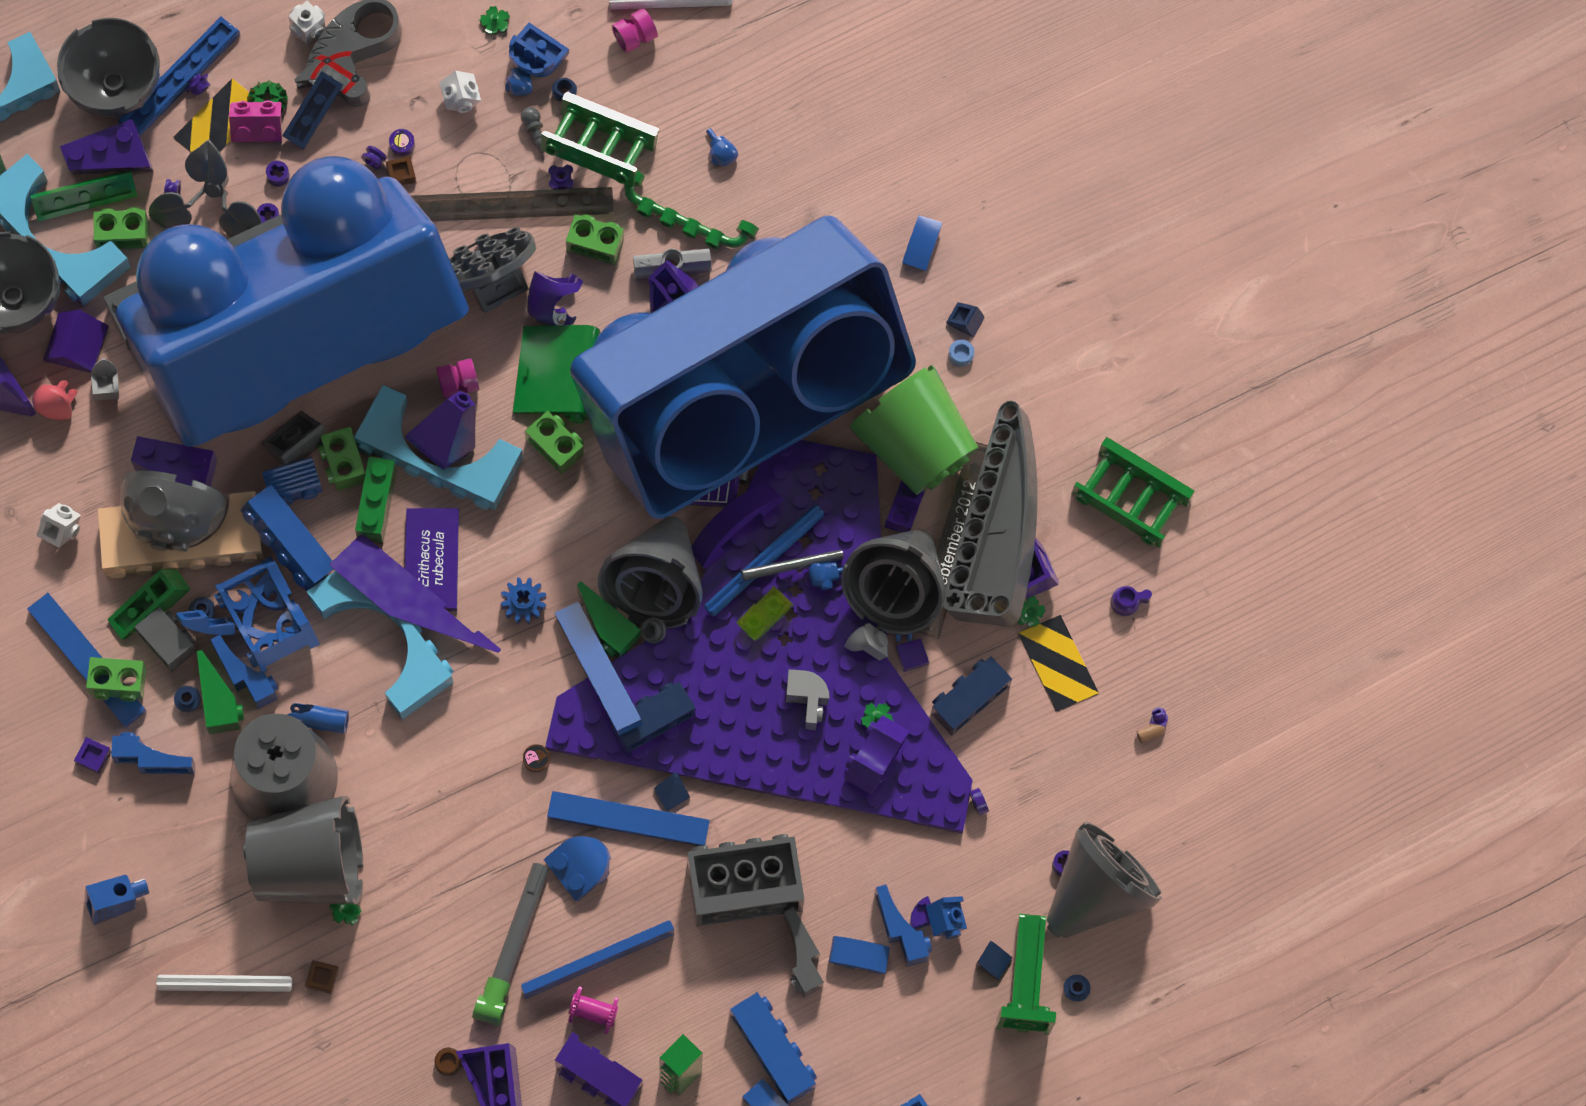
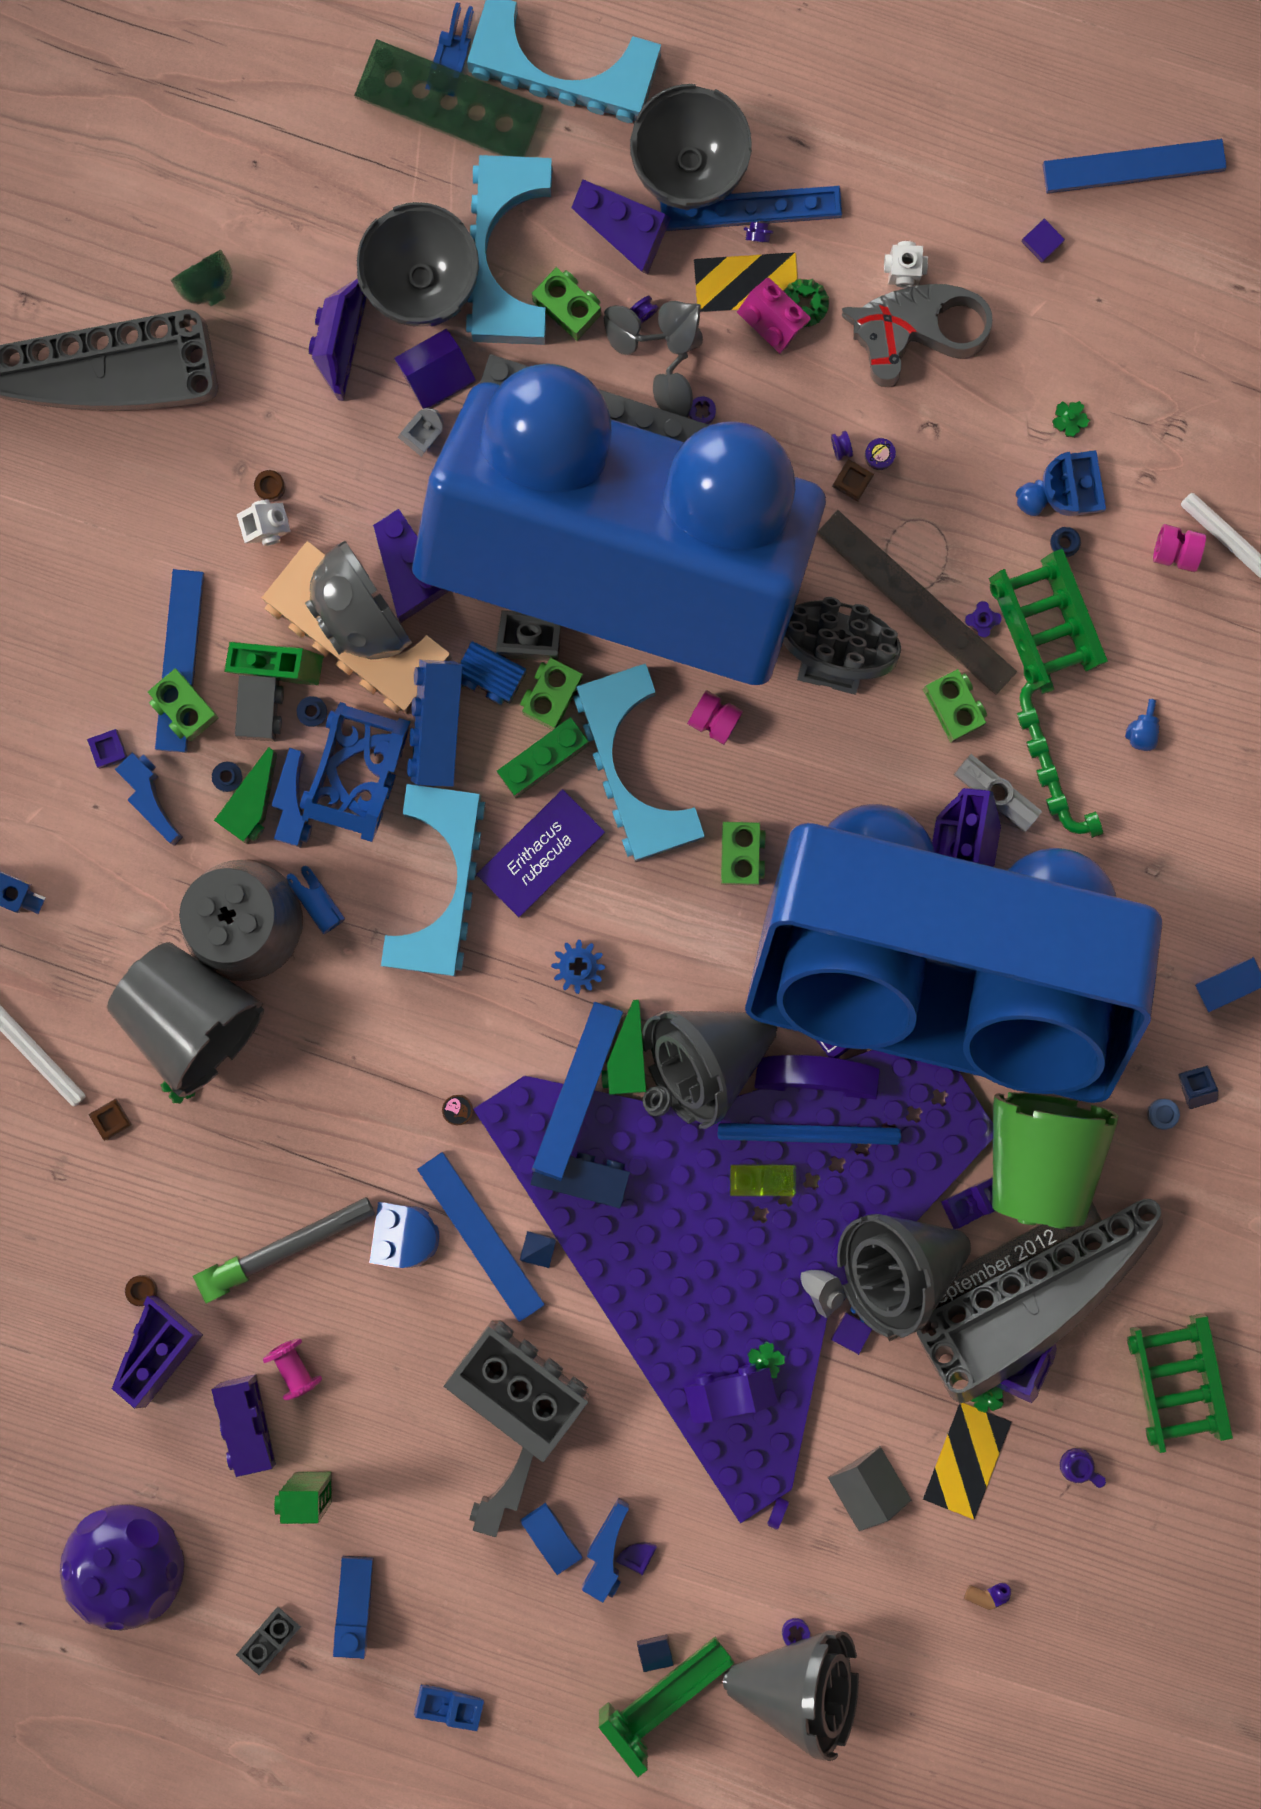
camera: 50 degrees right, 15 degrees up
green plate [31,169,138,222] -> none
coral piece [32,380,78,420] -> none
blue slope [176,610,235,635] -> none
dark purple bush [266,161,290,186] -> none
dark blue plate [282,71,344,149] -> none
dark purple sticker [330,535,501,653] -> none
dark purple slope [405,391,476,470] -> none
white brick [439,71,481,113] -> none
green door [513,325,601,424] -> none
dark grey bar [520,107,544,153] -> none
blue tile [521,920,674,999] -> none
dark purple piece [527,271,583,325] -> none
blue brick [730,992,817,1105] -> none
dark grey bar [741,550,844,581] -> none
light grey brick [786,669,829,730] -> none
blue piece [808,563,843,591] -> none
blue brick [926,896,967,940] -> none
dark blue brick [931,656,1012,736] -> none
dark blue plate [1063,975,1091,1002] -> none
none -> reddish brown tile [254,470,285,502]
none -> dark grey slope [828,1446,912,1531]

